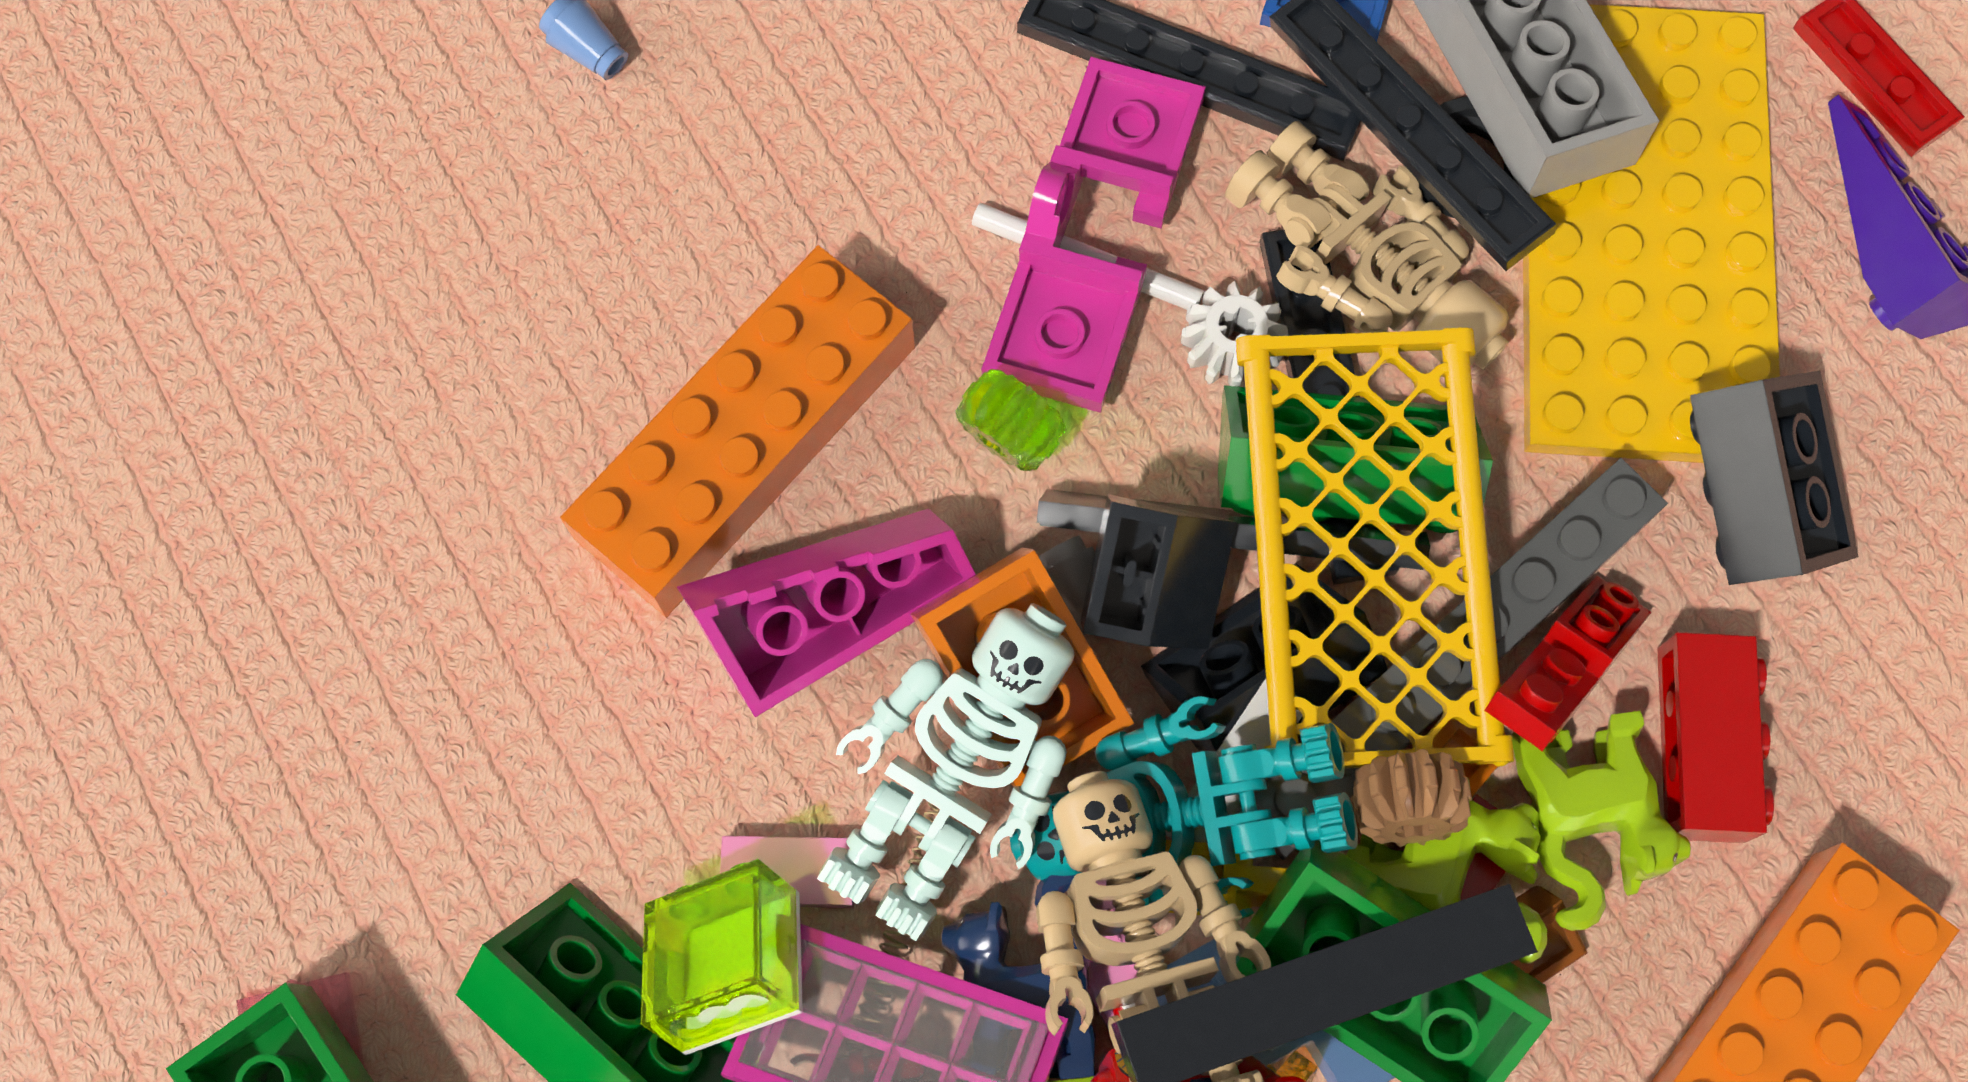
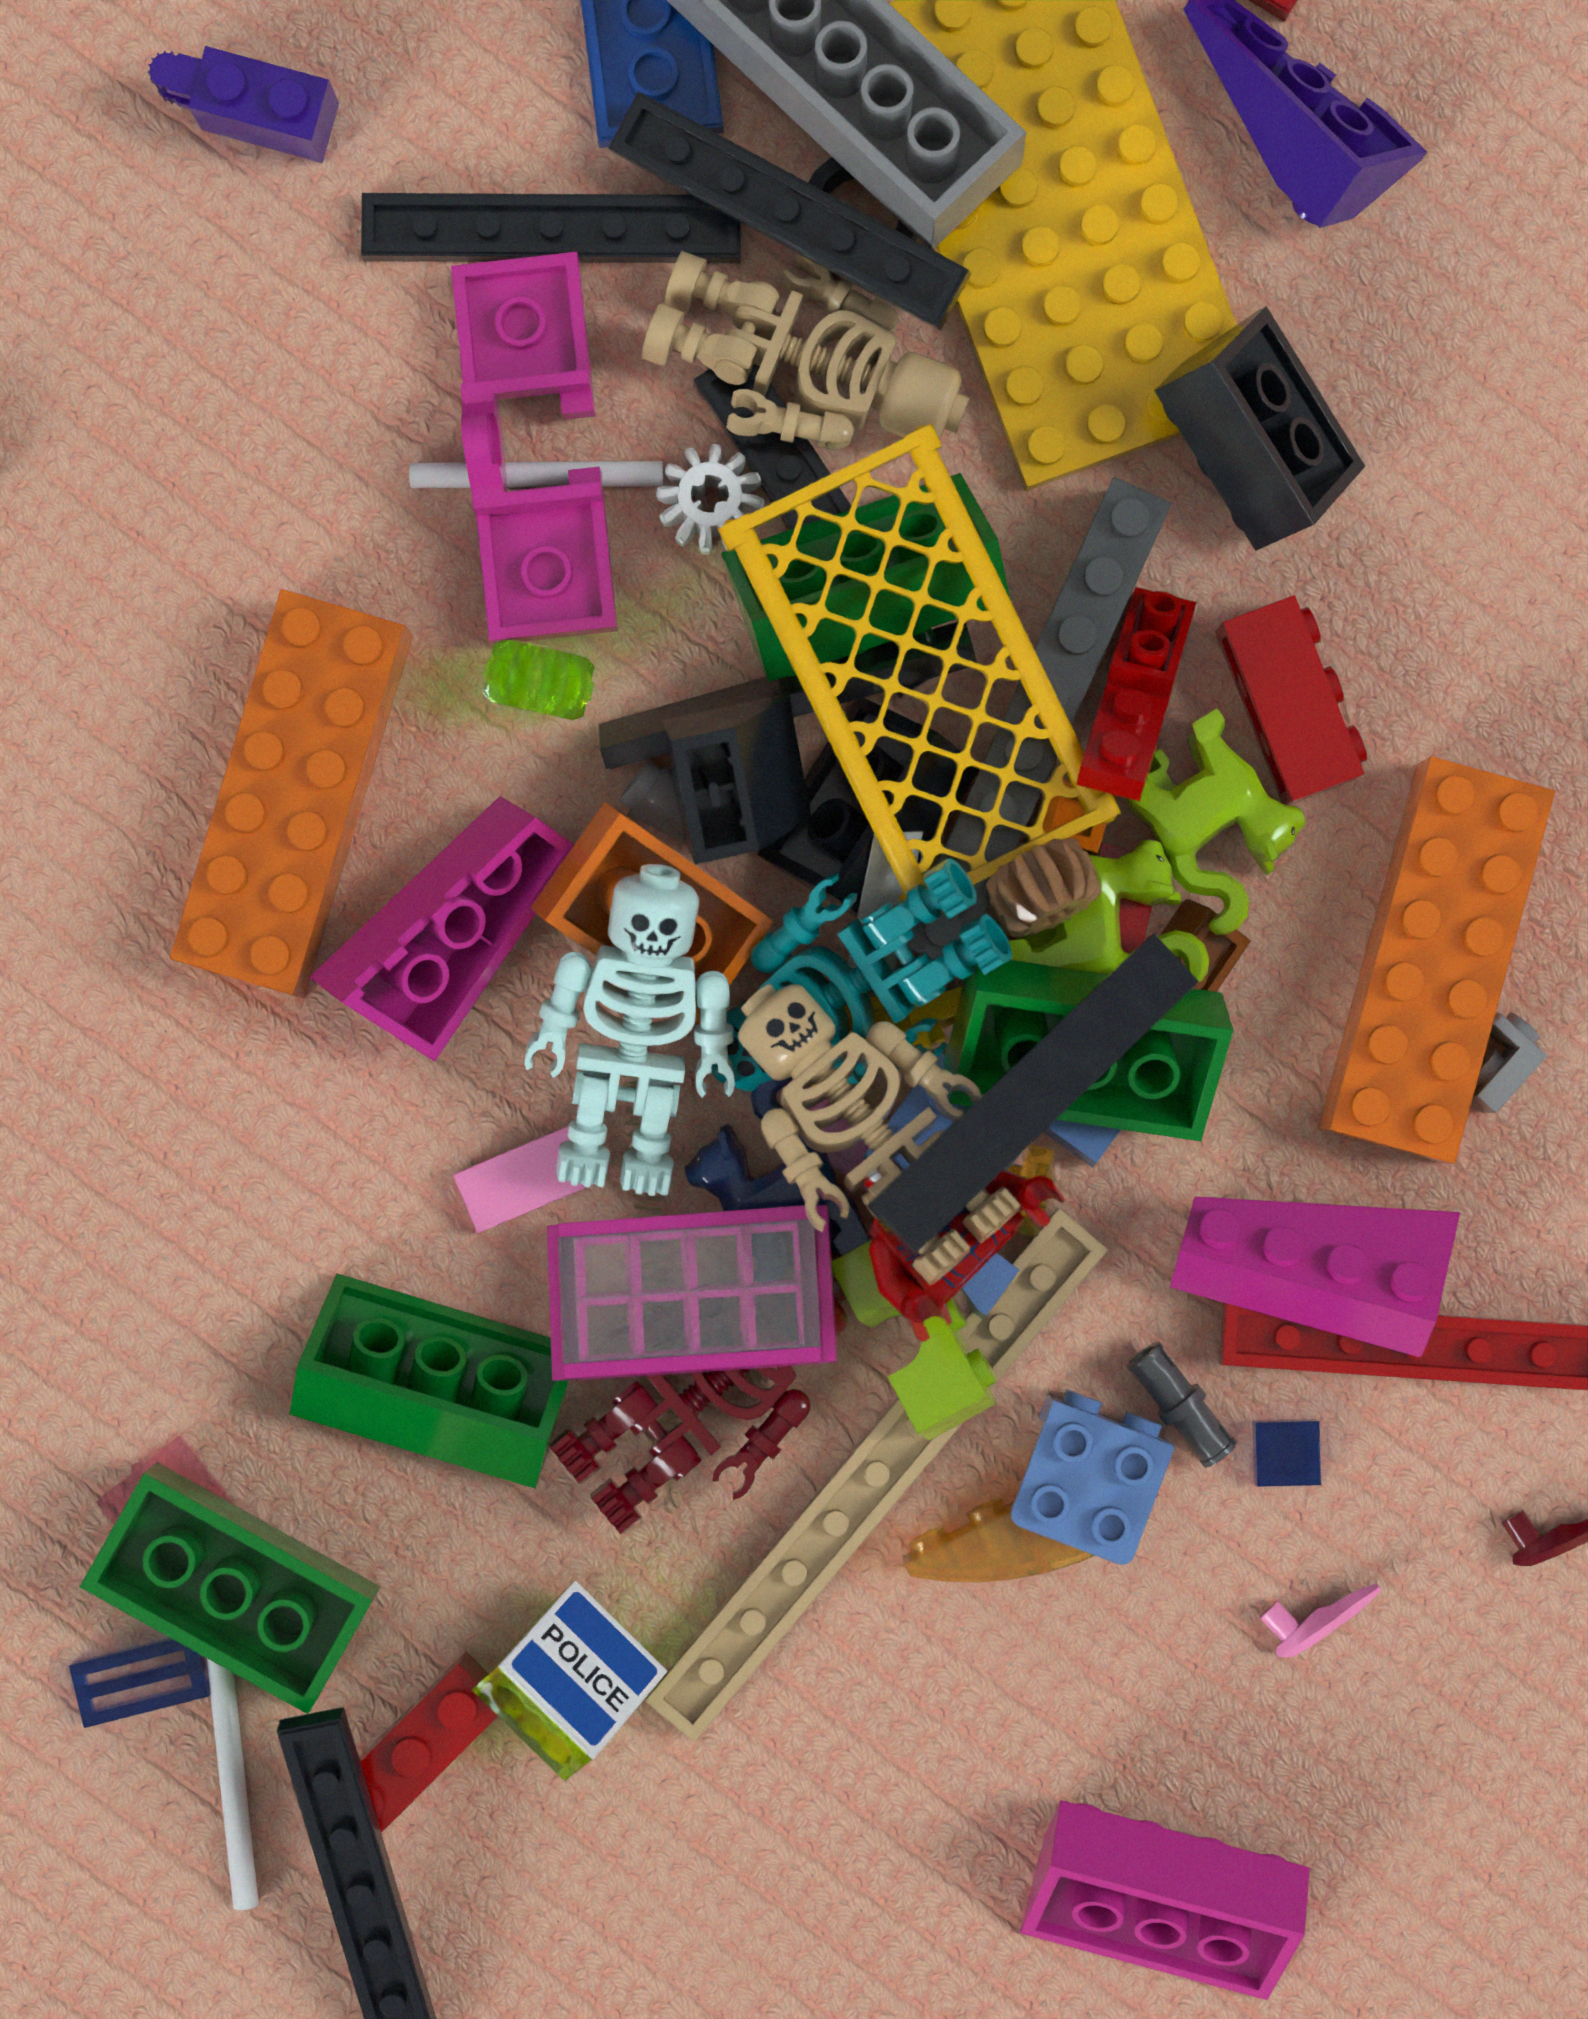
camera: 30 degrees left, 15 degrees up
clear neon green piece [641,859,803,1055] -> none

